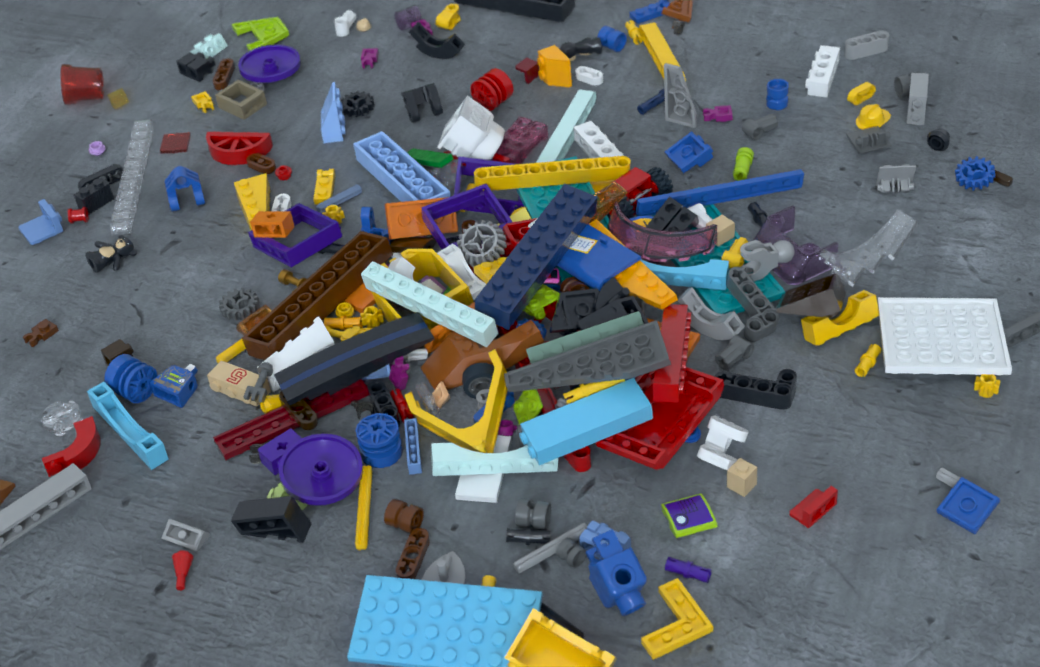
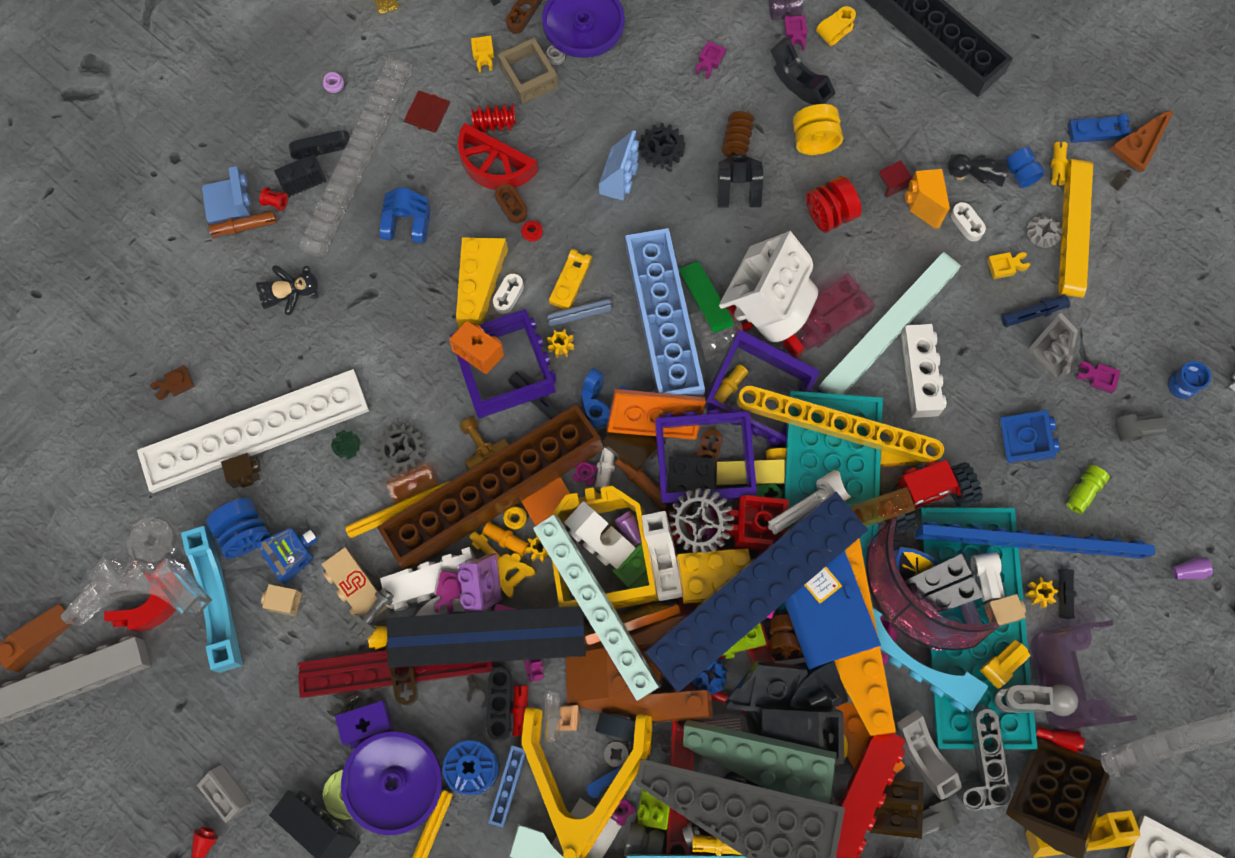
camera: 20 degrees right, 30 degrees up
none -> clear arch [60,557,212,626]
none -> white plate [137,369,369,493]
none -> dark orange pin [208,210,277,238]
none -> tan brick [261,584,302,616]
none -> clear green gear [331,430,361,460]
none -> magenta plate [434,570,461,614]
none -> medium lavender plate [458,553,502,612]
none -> red piece [471,103,516,132]
none -> reddish brown piece [721,111,755,158]
none -> yellow wheel [792,104,844,155]
none -> dark brown slope [870,779,924,839]
none -> yellow plate [987,252,1030,280]
none -> yellow gear [1025,577,1058,609]
none -> light grey gear [1027,214,1063,248]
none -> red cone [1036,726,1085,752]
none -> medium lavender cone [1172,556,1213,580]

